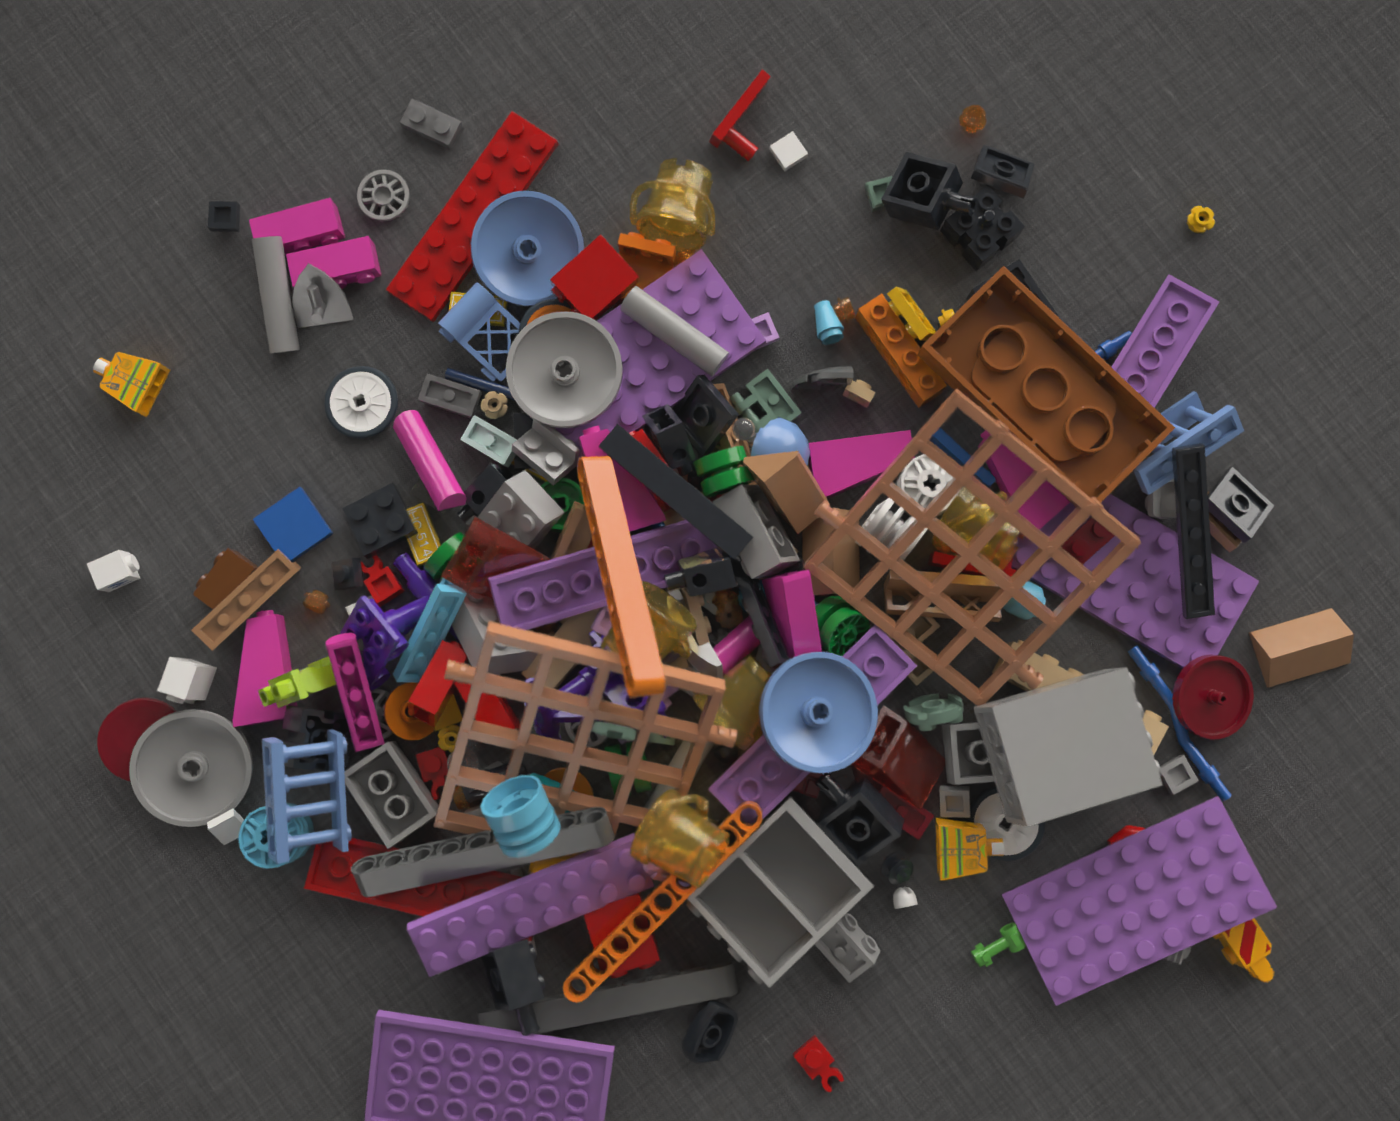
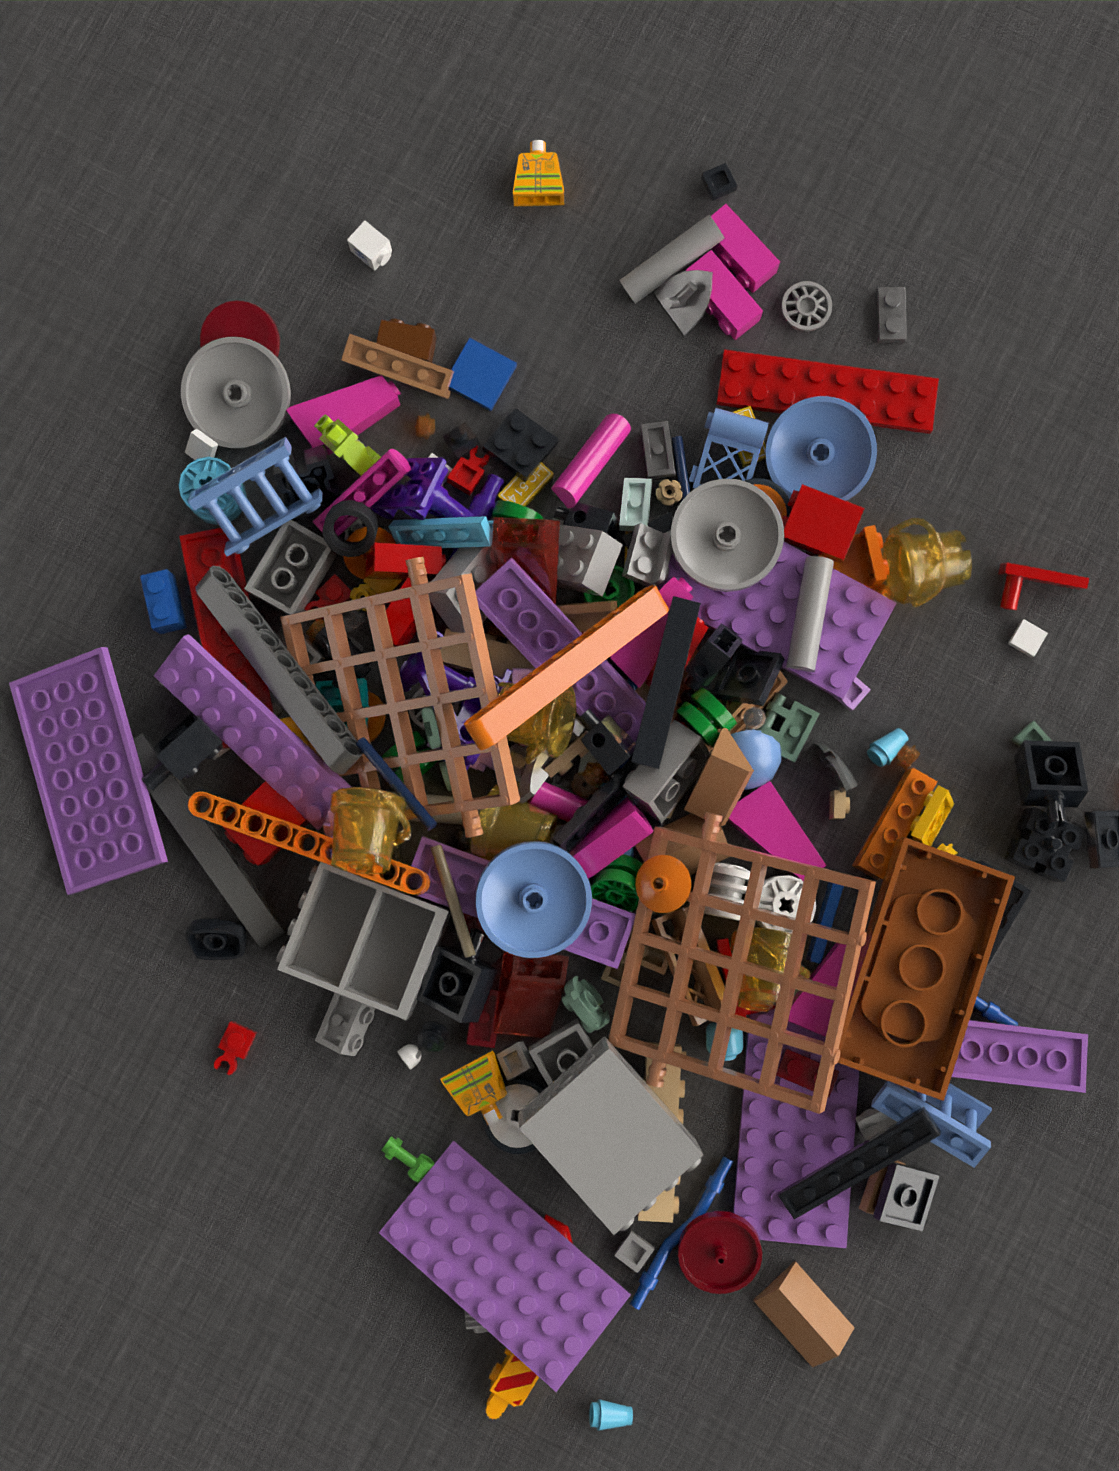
camera: 65 degrees right, 0 degrees up
white brick [157,657,217,704] -> none
white wheel [324,366,398,438] -> none
medium azure wheel [481,775,561,858] -> none
none -> blue brick [140,569,187,634]
none -> black tyre [322,500,378,557]
none -> dark blue bar [356,737,437,831]
none -> dark tan bar [430,845,476,958]
none -> medium azure cone [589,1399,633,1431]
none -> orange dish [635,855,691,913]

